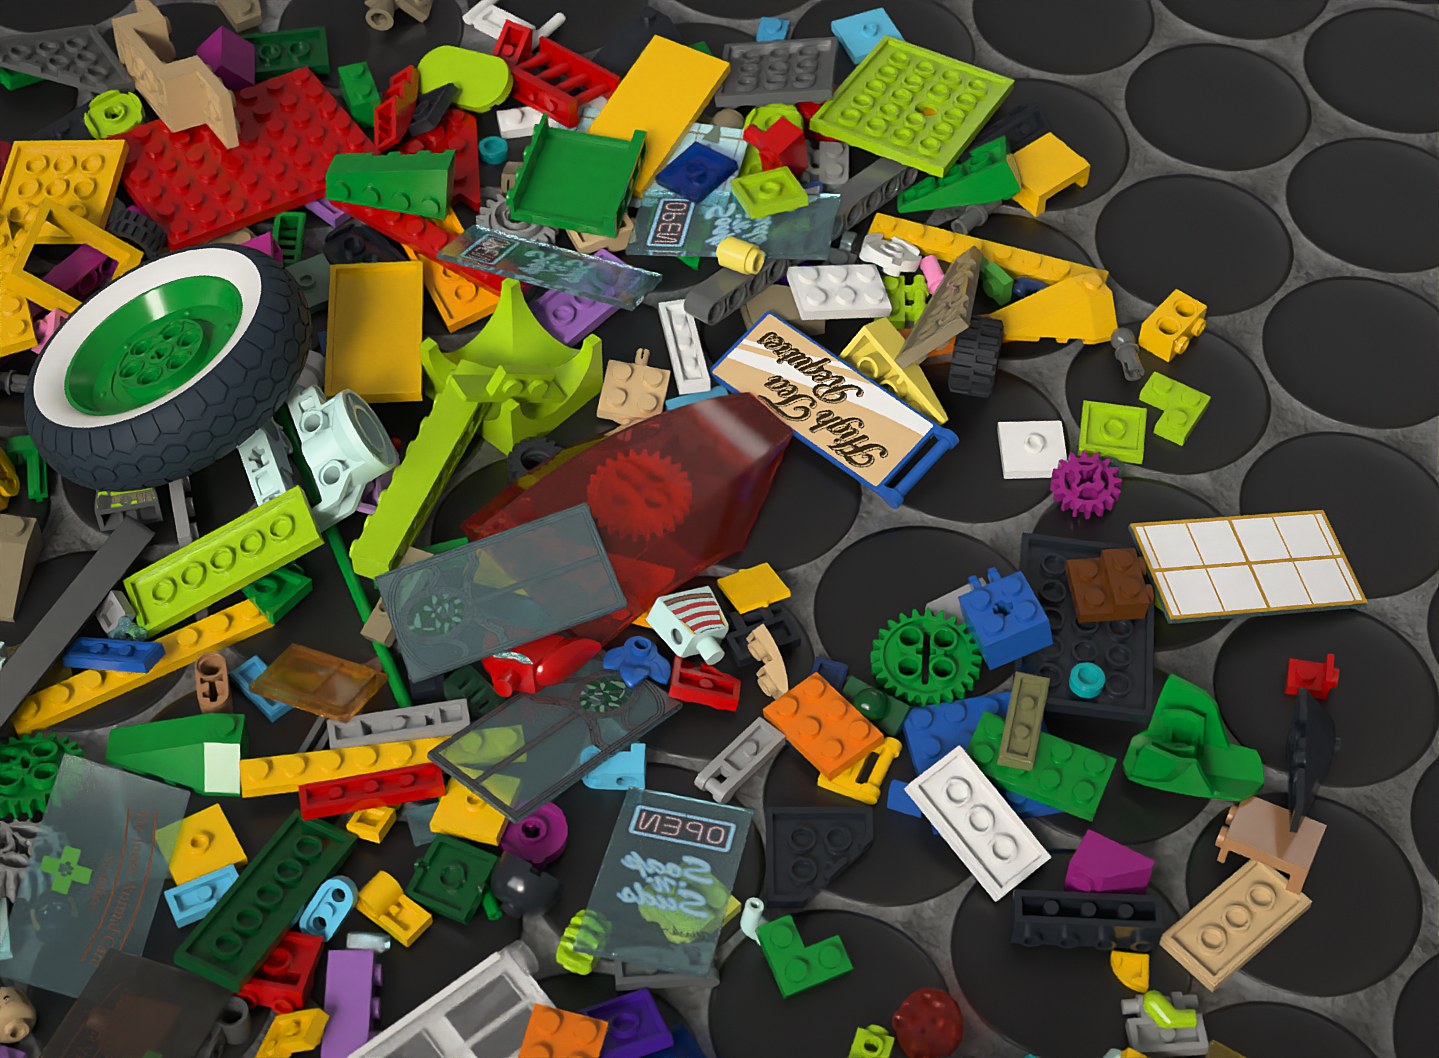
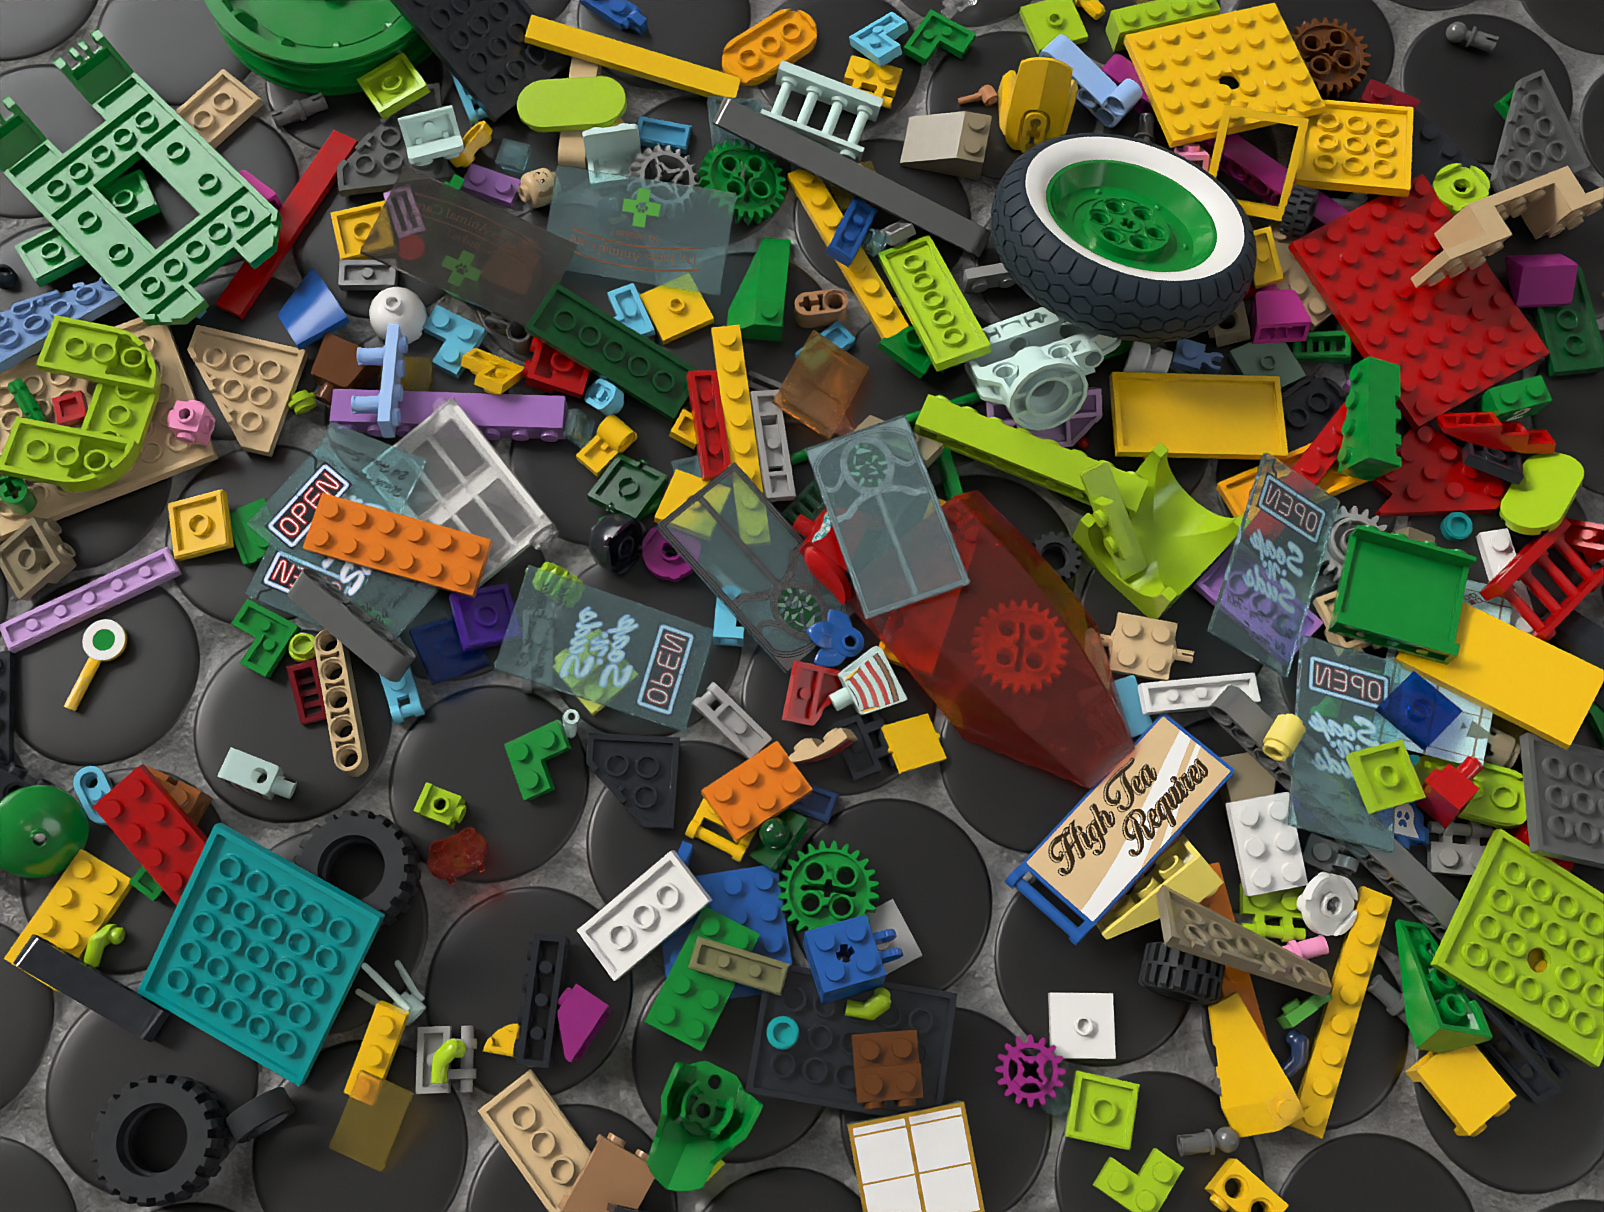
camera: 90 degrees right, 20 degrees up
none -> lime arm [845,987,891,1020]

